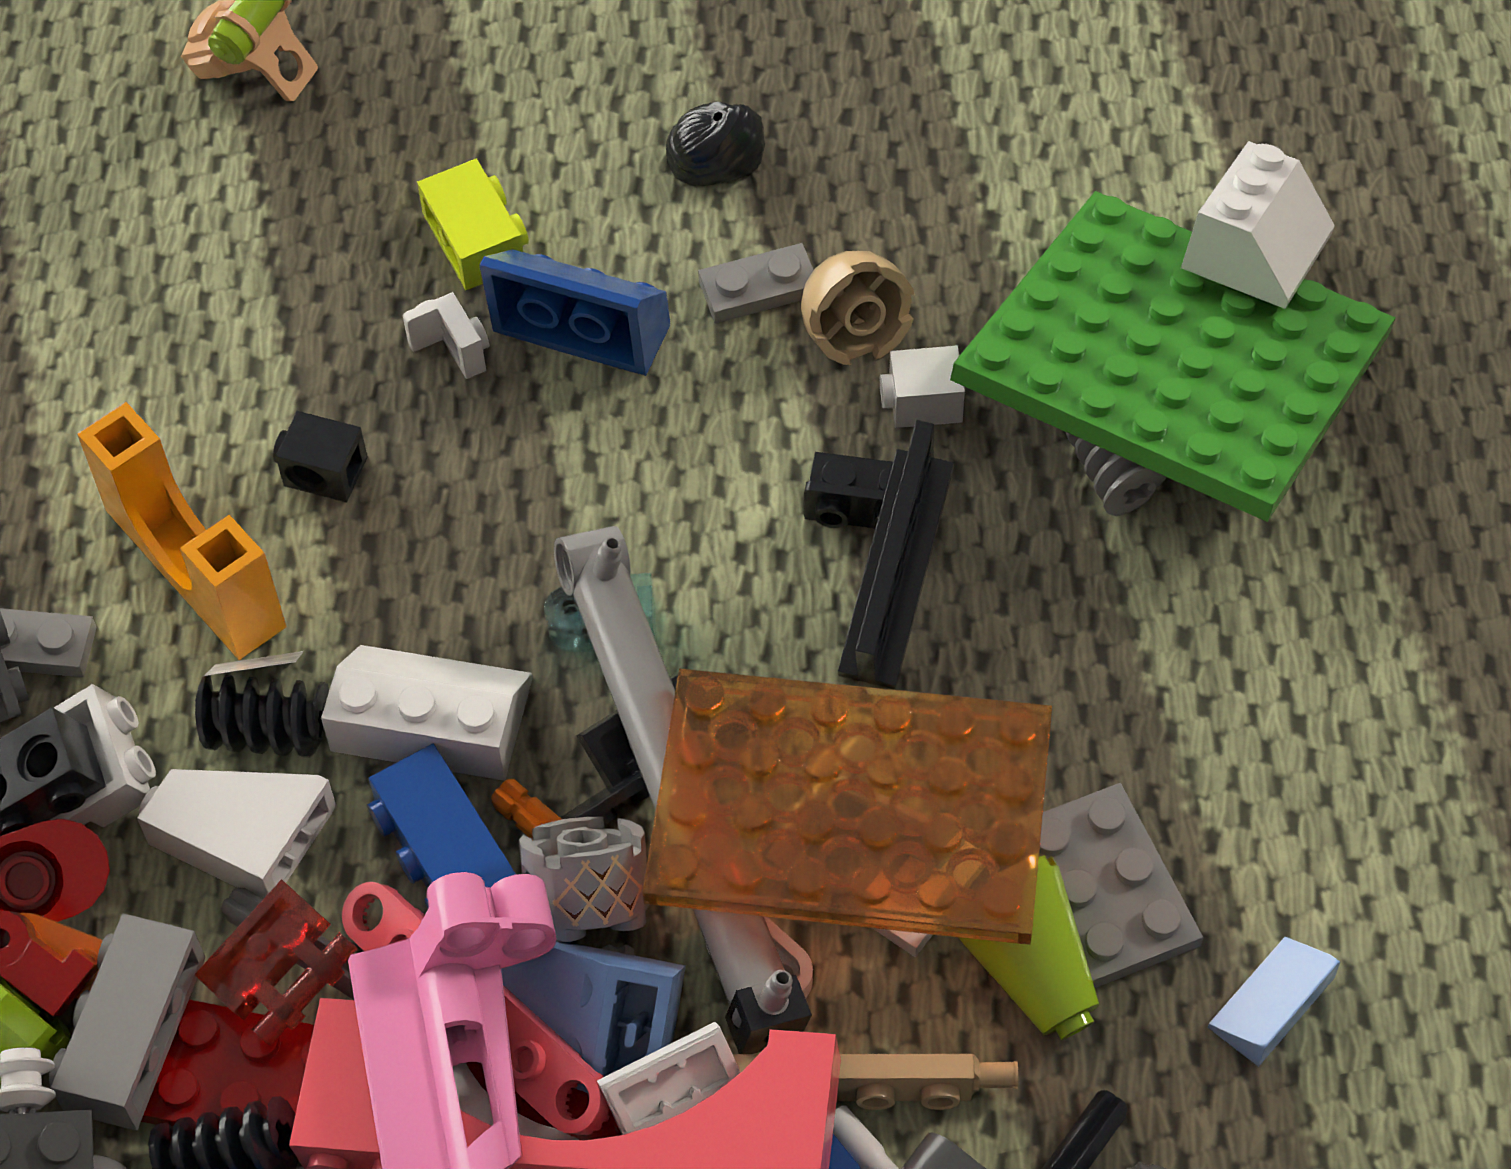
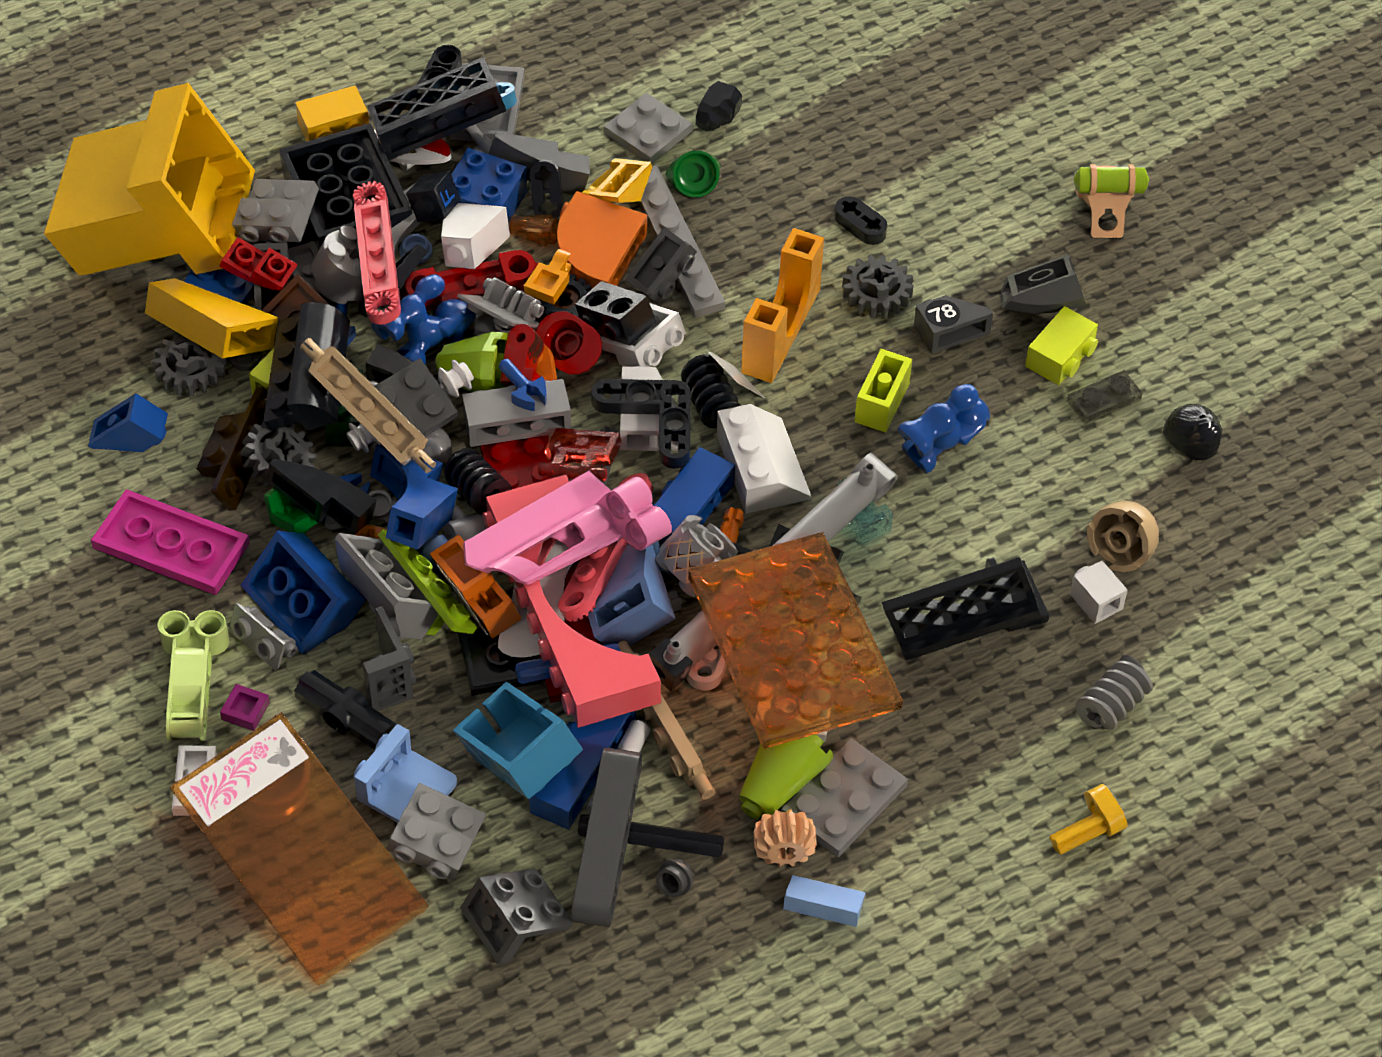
camera: 60 degrees right, 5 degrees down
black brick [273,411,368,503] -> none
white bracket [403,292,490,379] -> none
blue slope [479,249,670,376] -> none
white plate [597,1022,741,1135] -> none
light grey plate [698,243,814,323] -> none
bright green plate [950,191,1396,522] -> none
white slope [1181,141,1335,309] -> none
none -> blue bar [499,359,547,411]
none -> black beam [591,379,690,469]
none -> light nougat gear [753,809,817,867]
none -> black beam [834,196,888,245]
none -> dark grey gear [842,255,914,318]
none -> neon yellow brick [855,349,912,433]
none -> blue animal [897,384,990,474]
none -> dark grey slope [914,295,993,354]
none -> dark grey slope [1000,254,1086,313]
none -> yellow piece [1049,784,1128,855]
none -> clear smoke plate [1067,370,1143,425]

